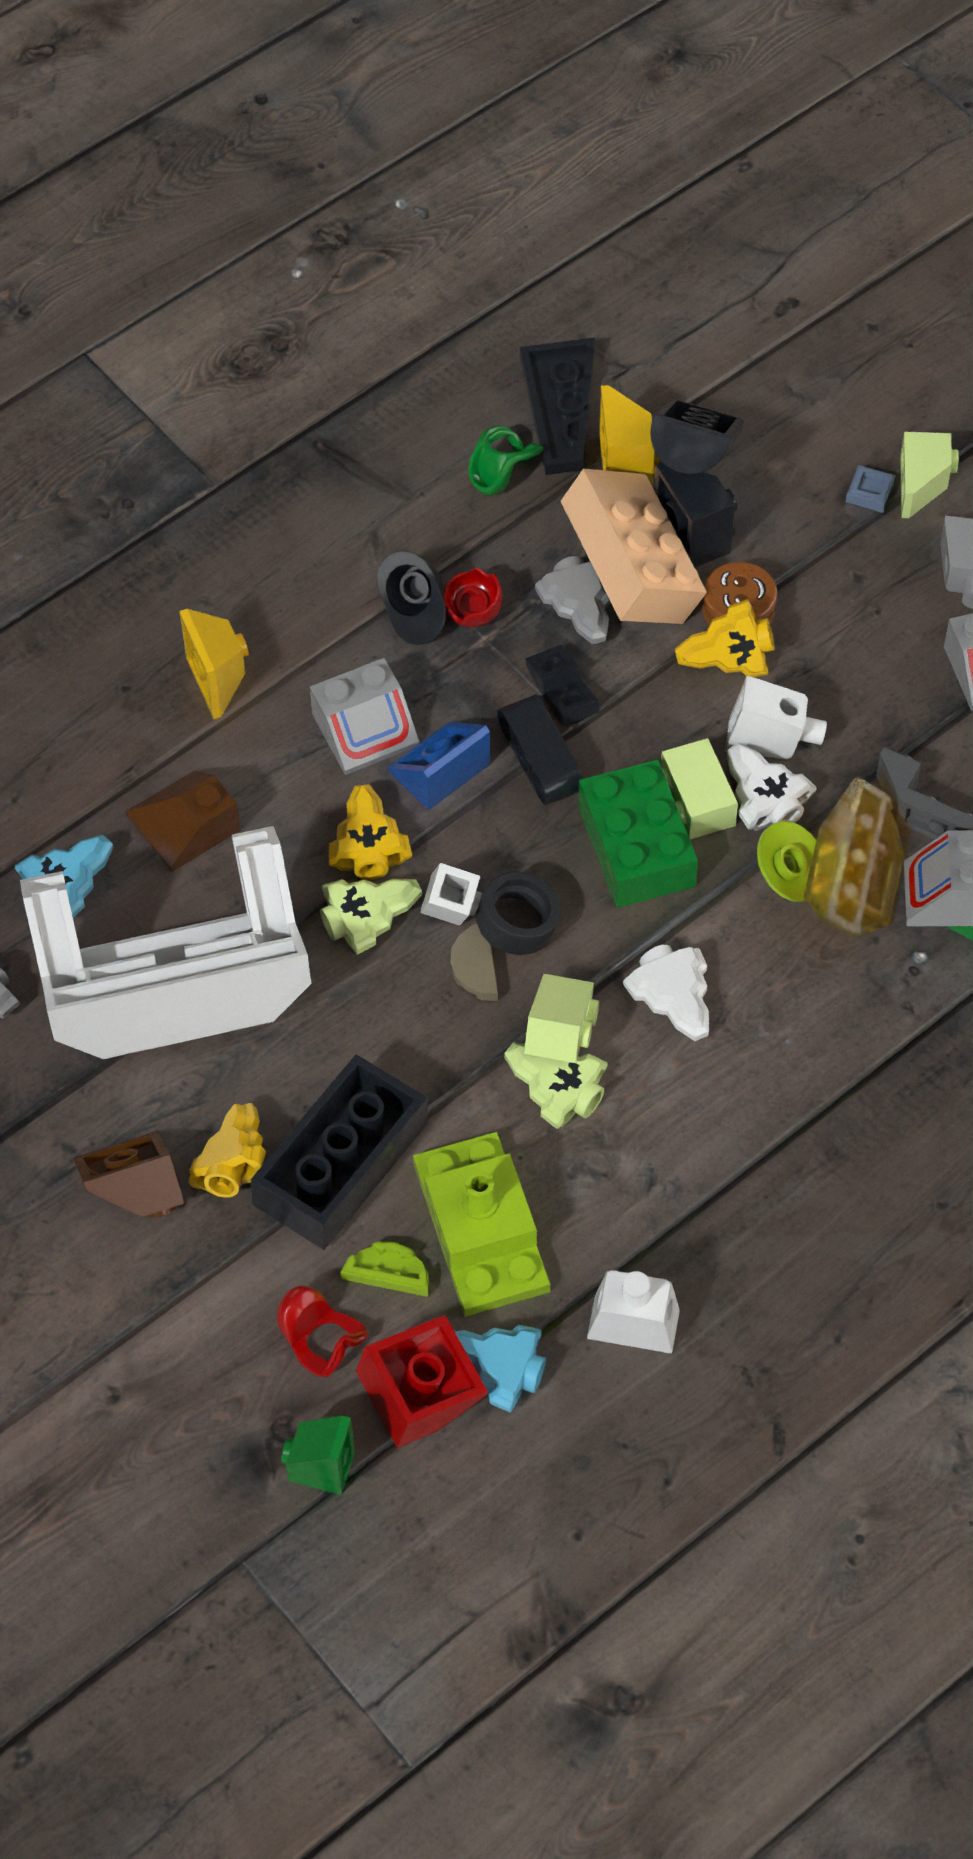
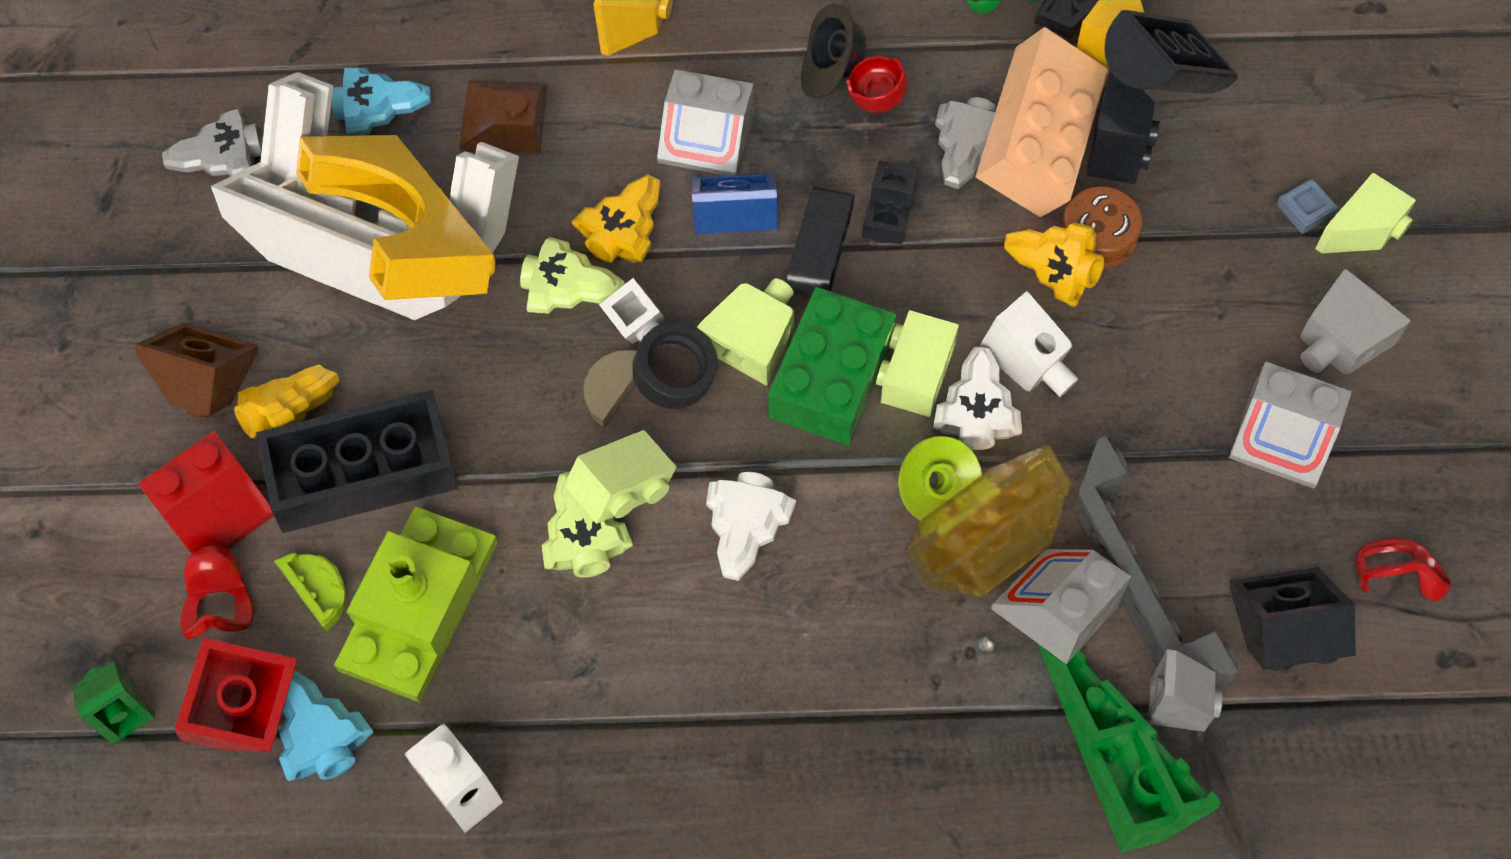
camera: 40 degrees right, 5 degrees up
none -> red slope [138,431,274,554]
none -> yellow arch [296,135,495,300]
none -> yellowish green torso [697,278,794,386]

